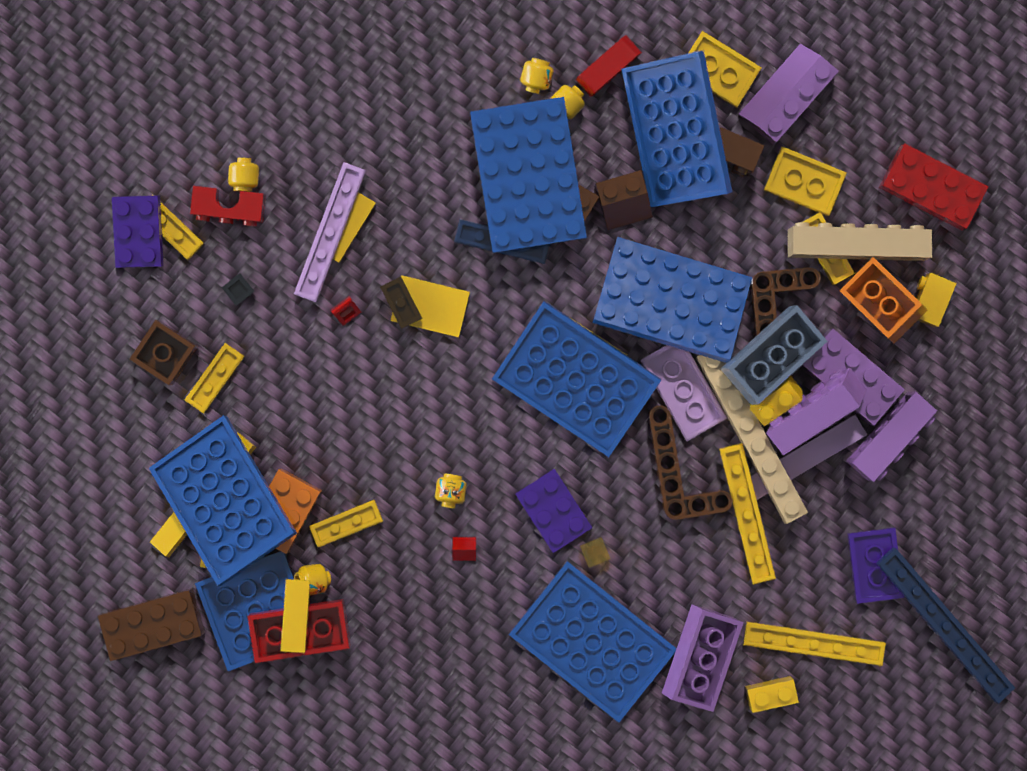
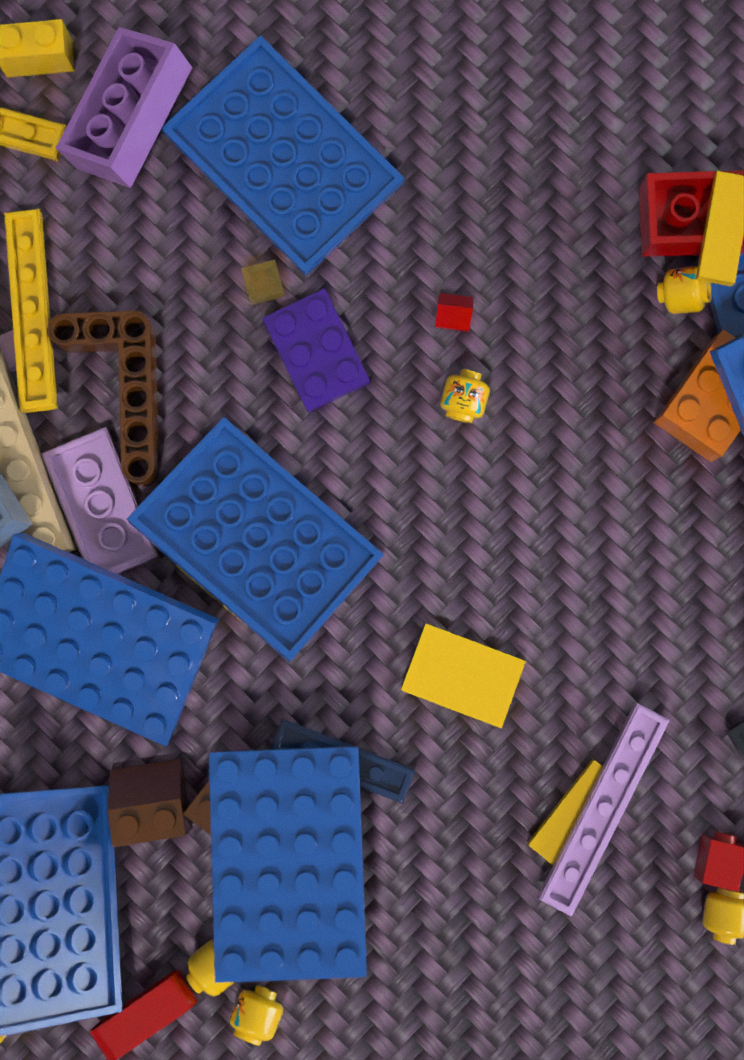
camera: 165 degrees left, 5 degrees down
yellow tile [309,499,383,548] -> none
red slope [331,296,361,326] -> none
dark brown plate [380,276,423,329] -> none

